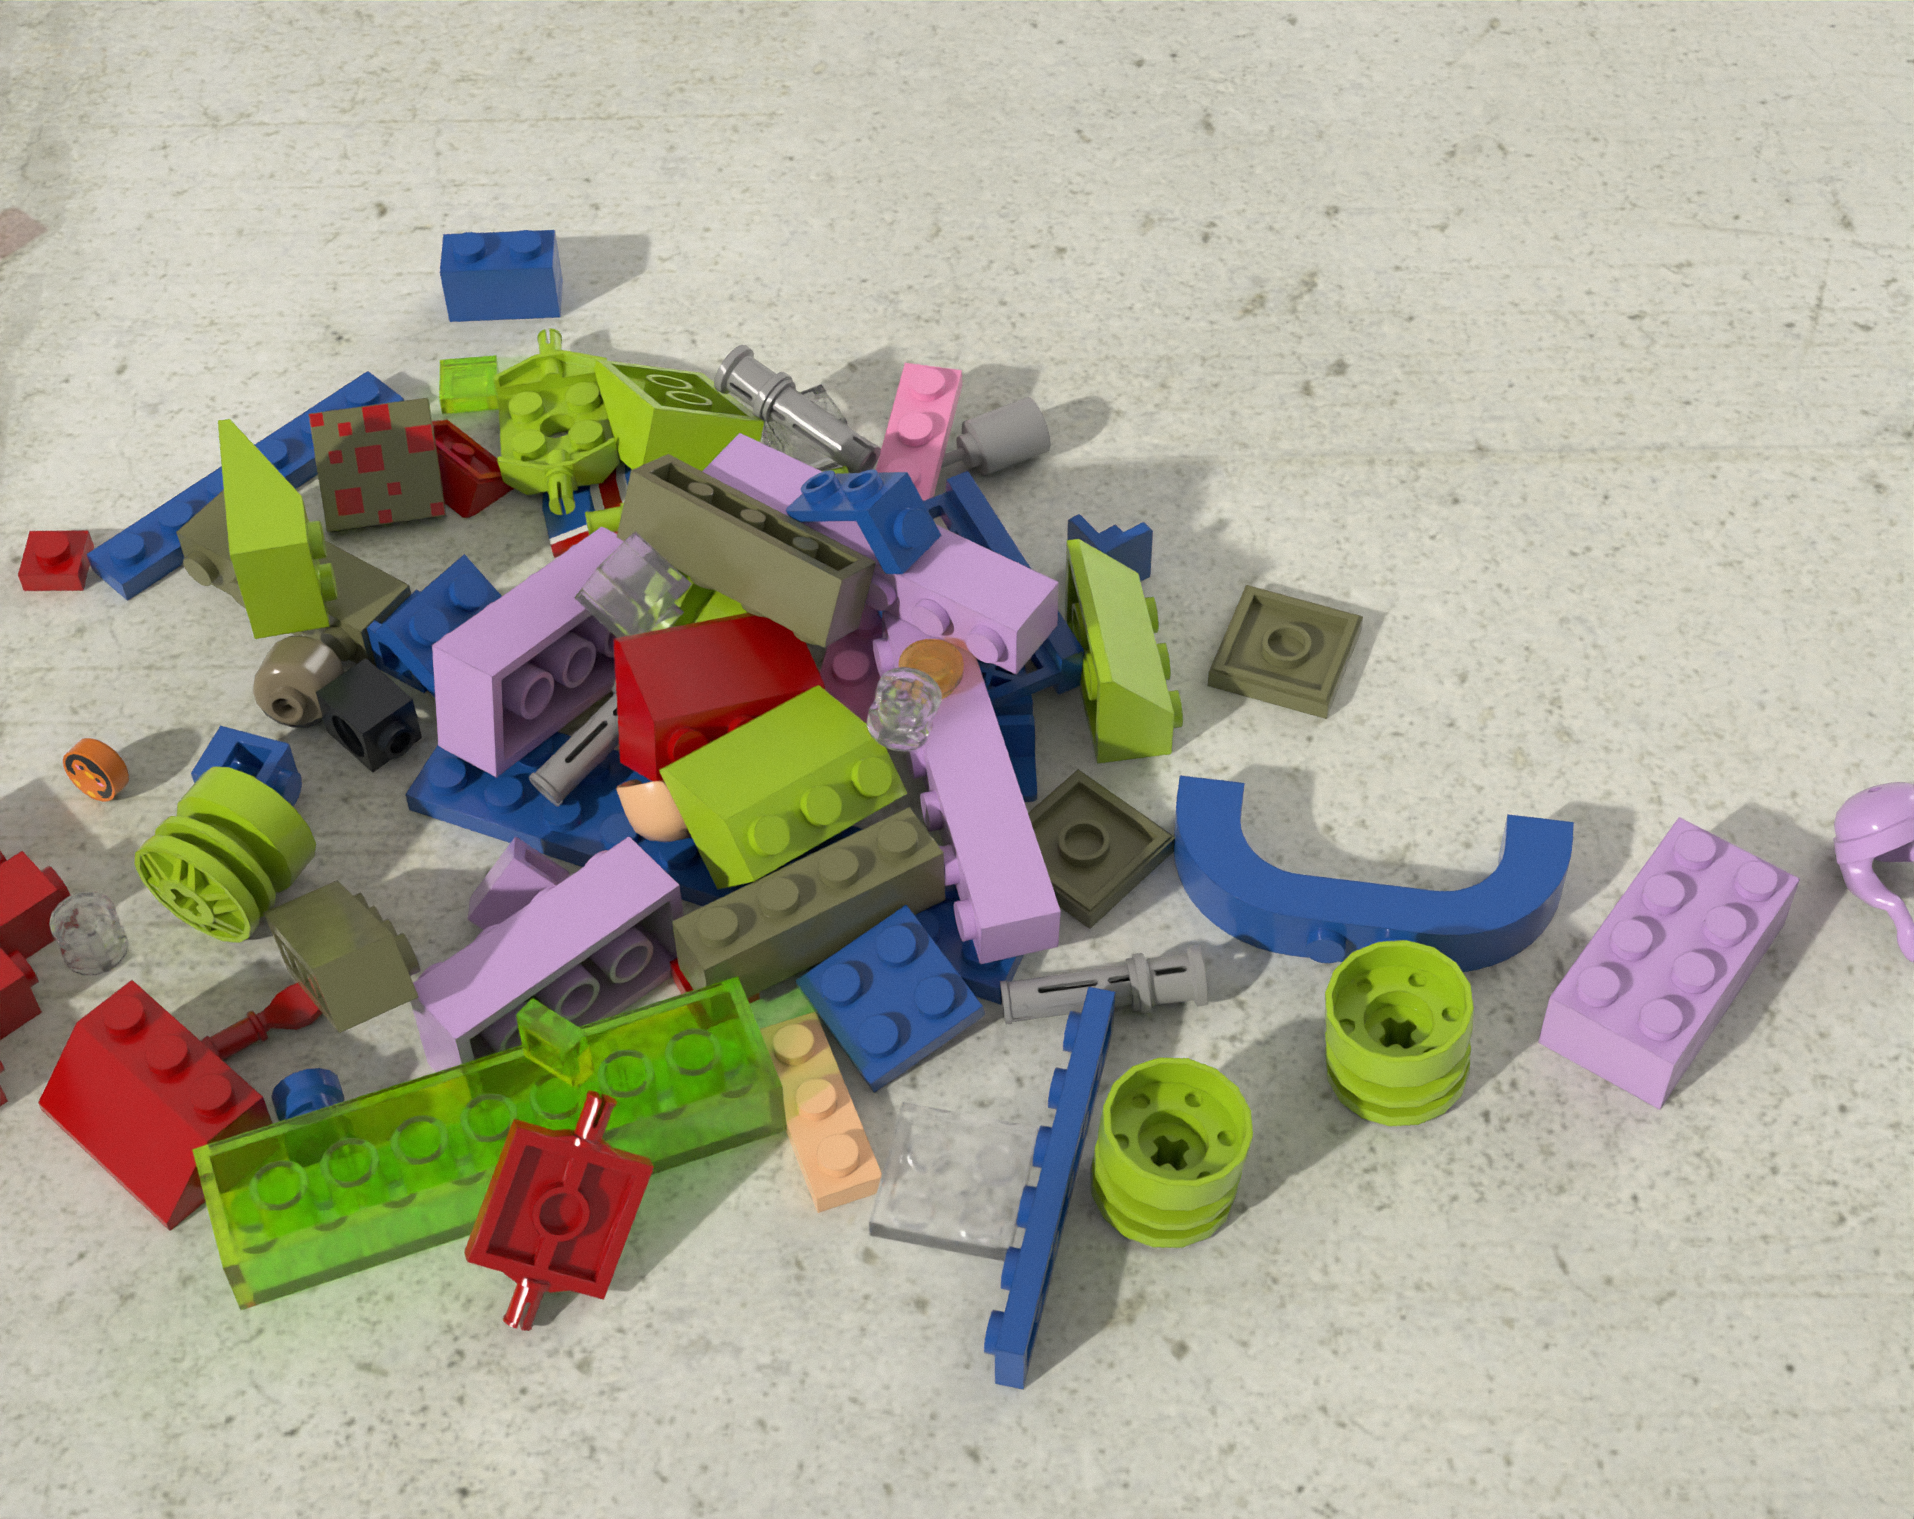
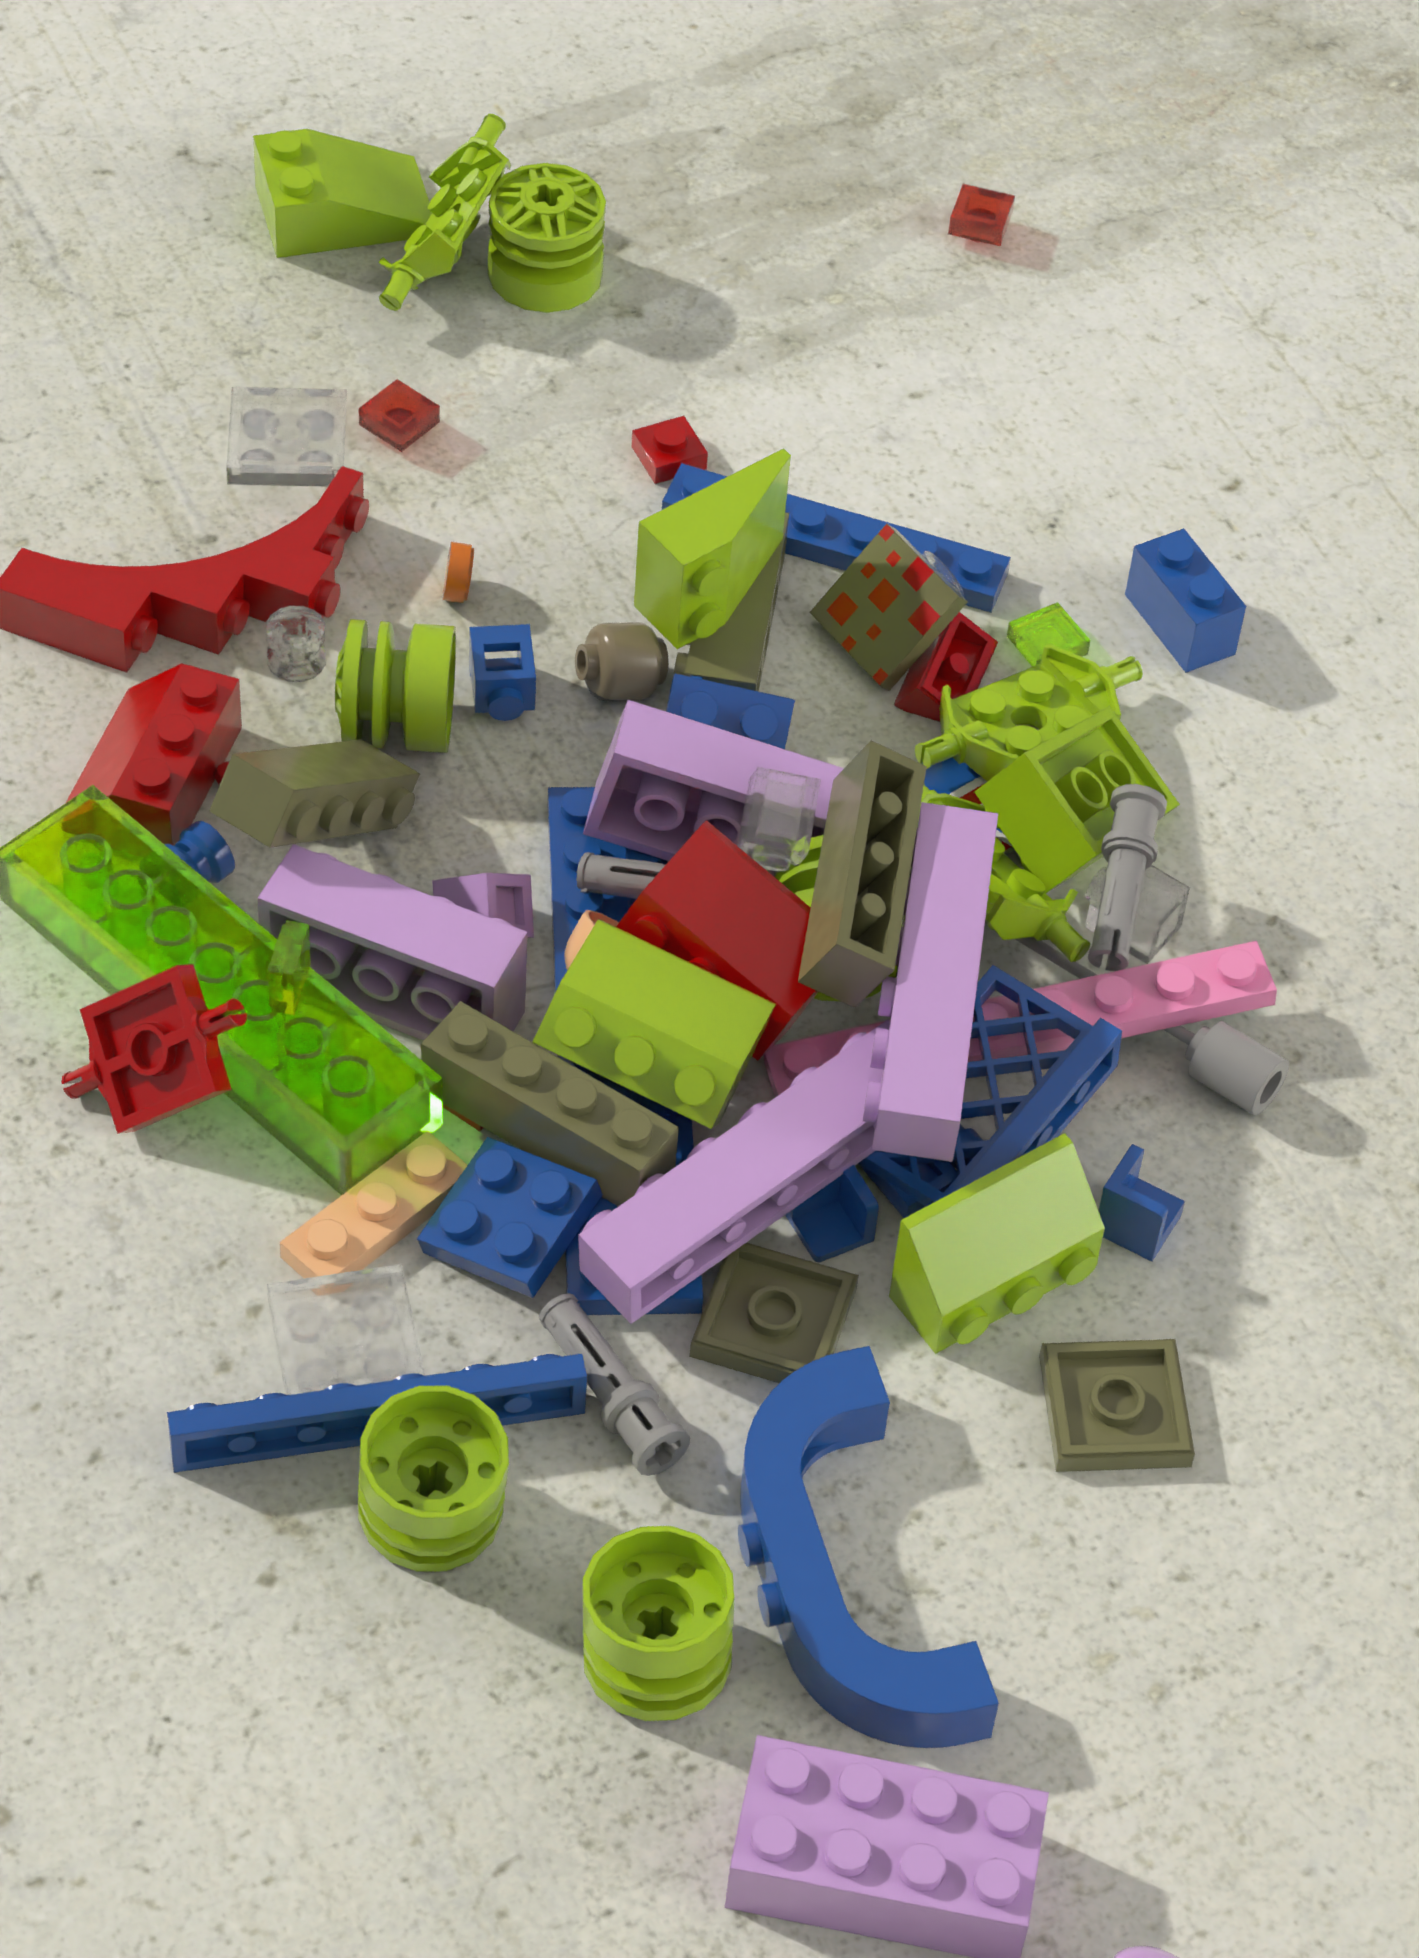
camera: 60 degrees right, 0 degrees up
black brick [316,658,422,773] -> none
blue bracket [786,469,942,574] -> none
clear wheel [866,667,942,752] -> none
clear yellow plate [898,639,964,701] -> none

